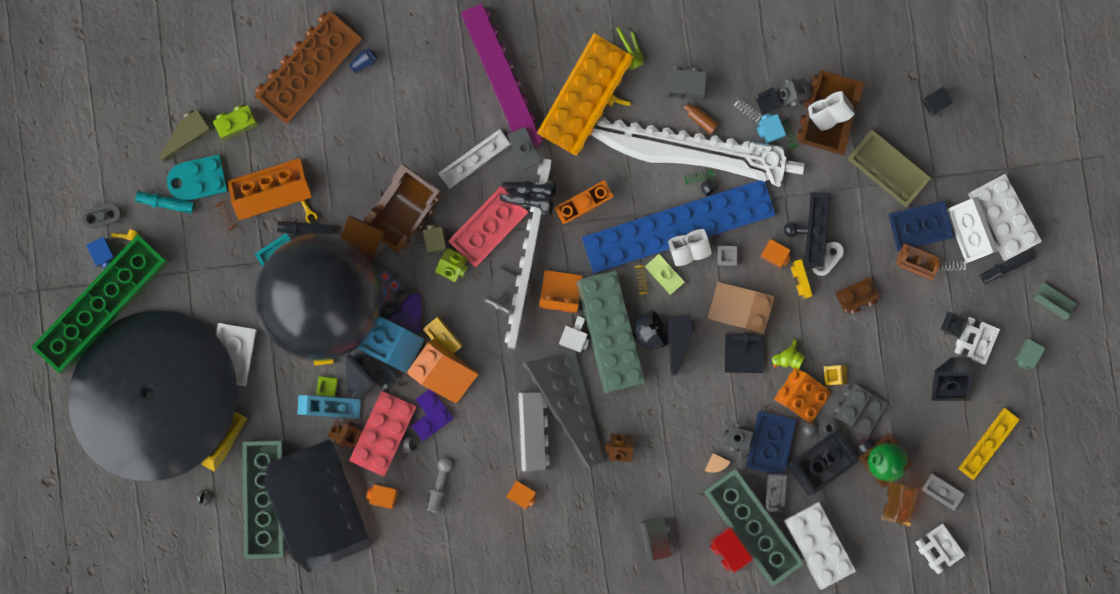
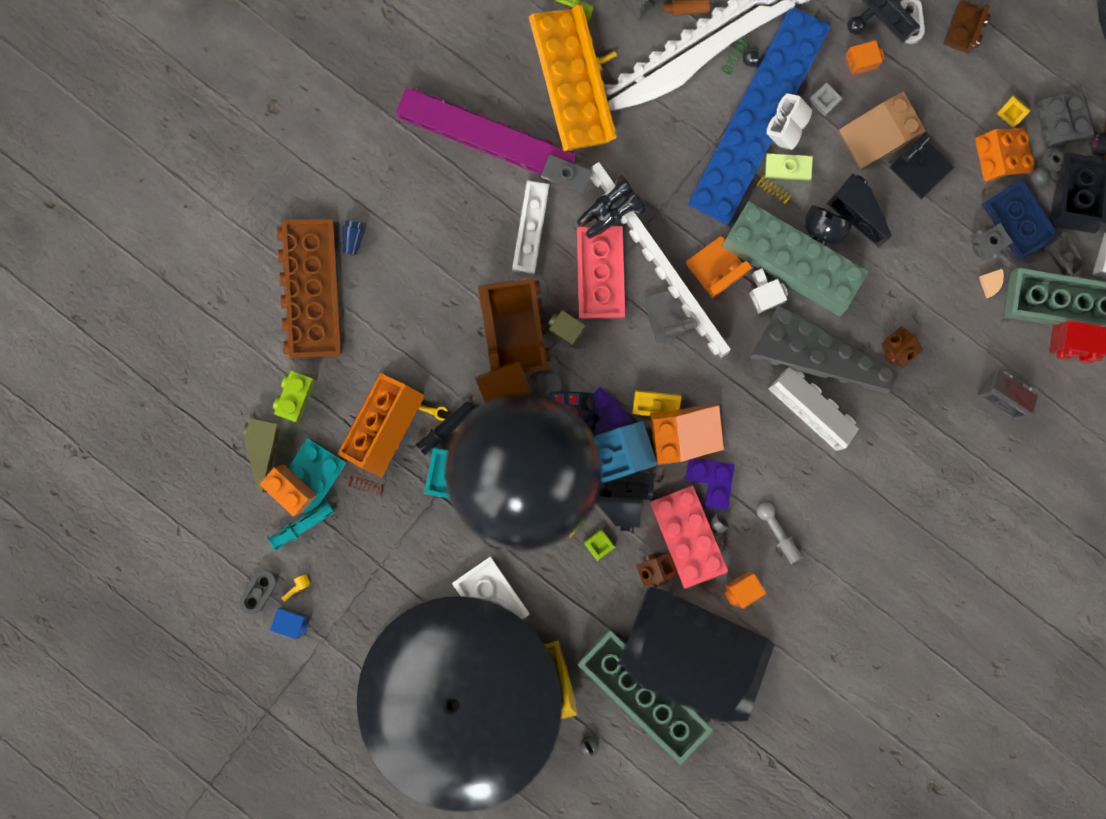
camera: 50 degrees left, 0 degrees up
green brick [31,234,169,374] -> none
medium azure slope [297,395,361,419] -> none
lime brick [435,248,468,282] -> none
orange brick [506,480,537,509] -> none
orange slope [554,180,614,225] -> none
lime animal [772,339,805,369] -> none
yellow plate [791,259,812,299] -> none
none -> orange brick [259,464,317,517]

